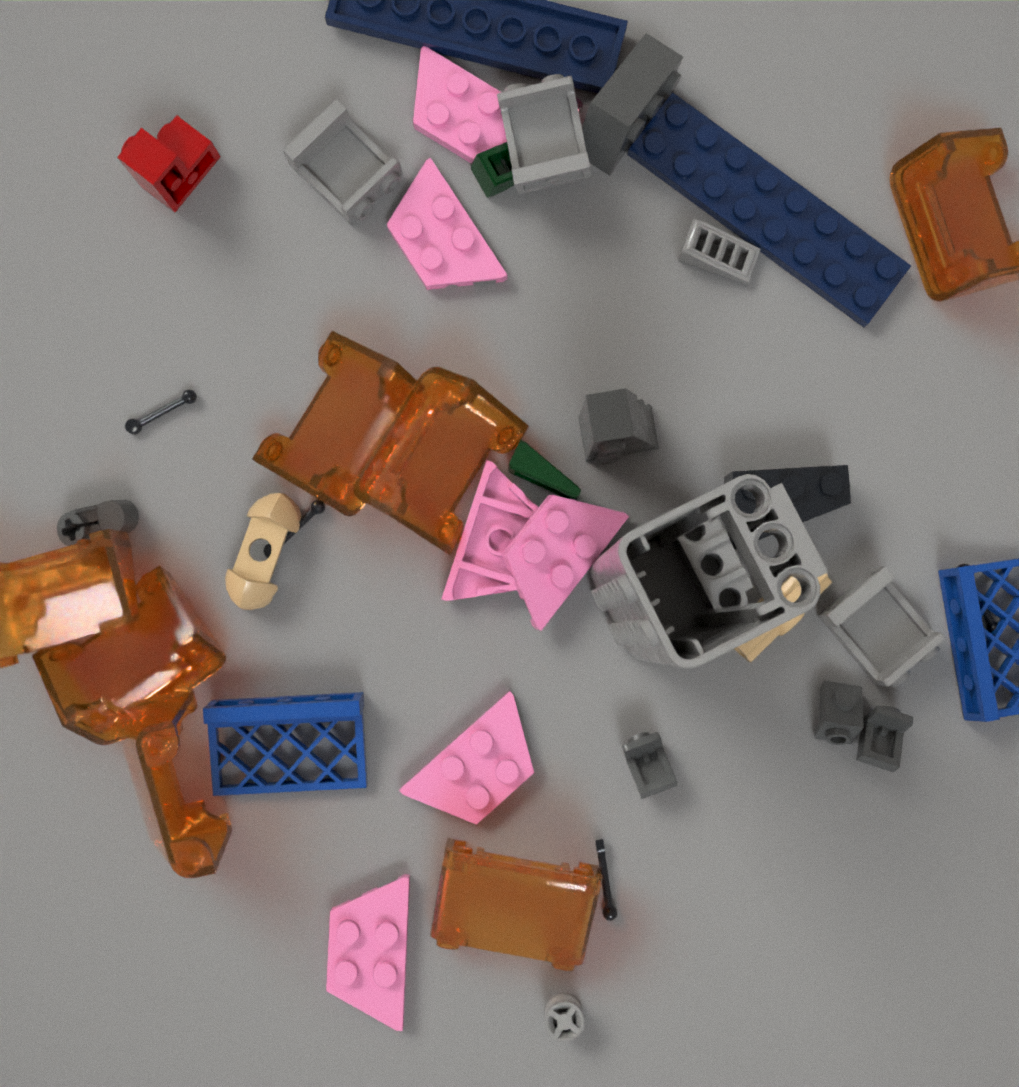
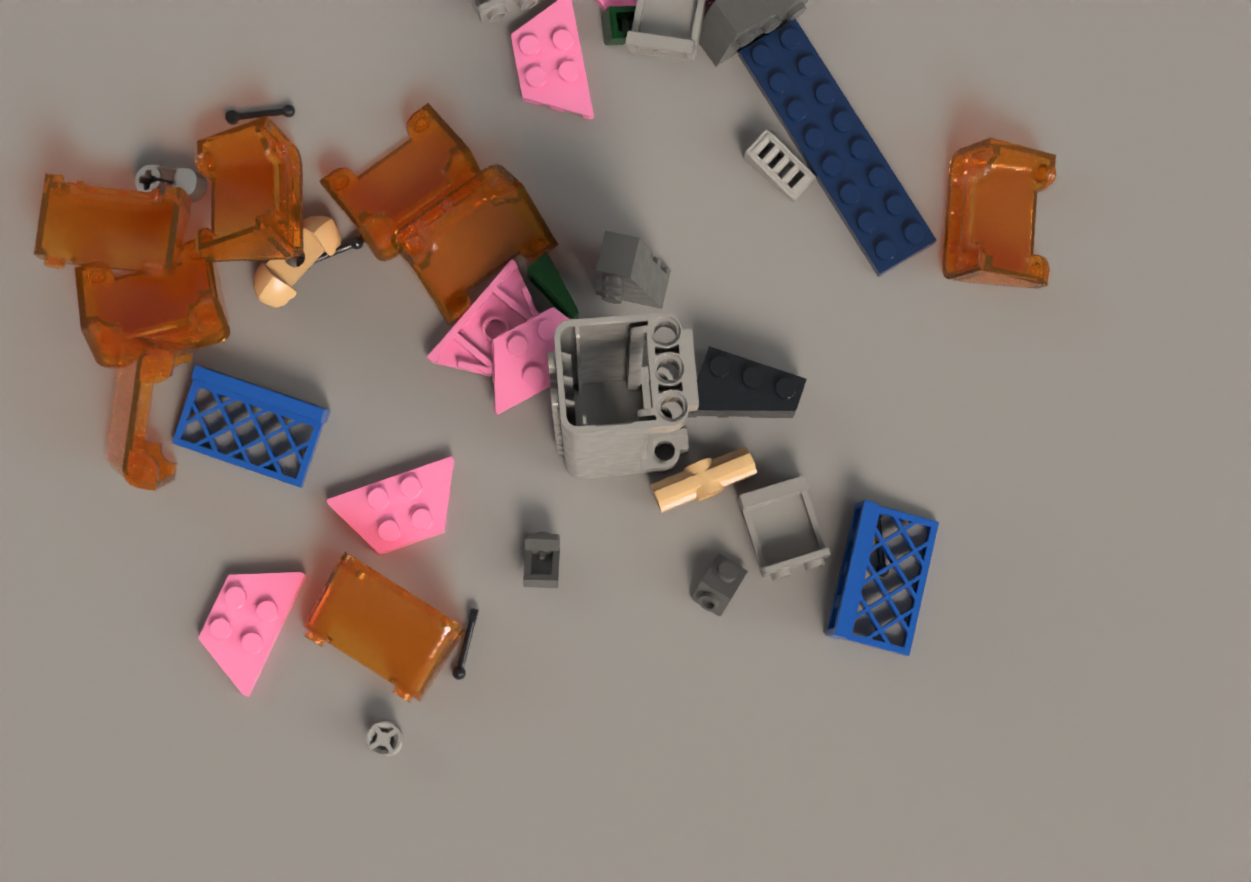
camera: 20 degrees right, 5 degrees down
dark grey bracket [856,706,913,772] -> none
none -> clear orange windscreen [193,116,304,262]

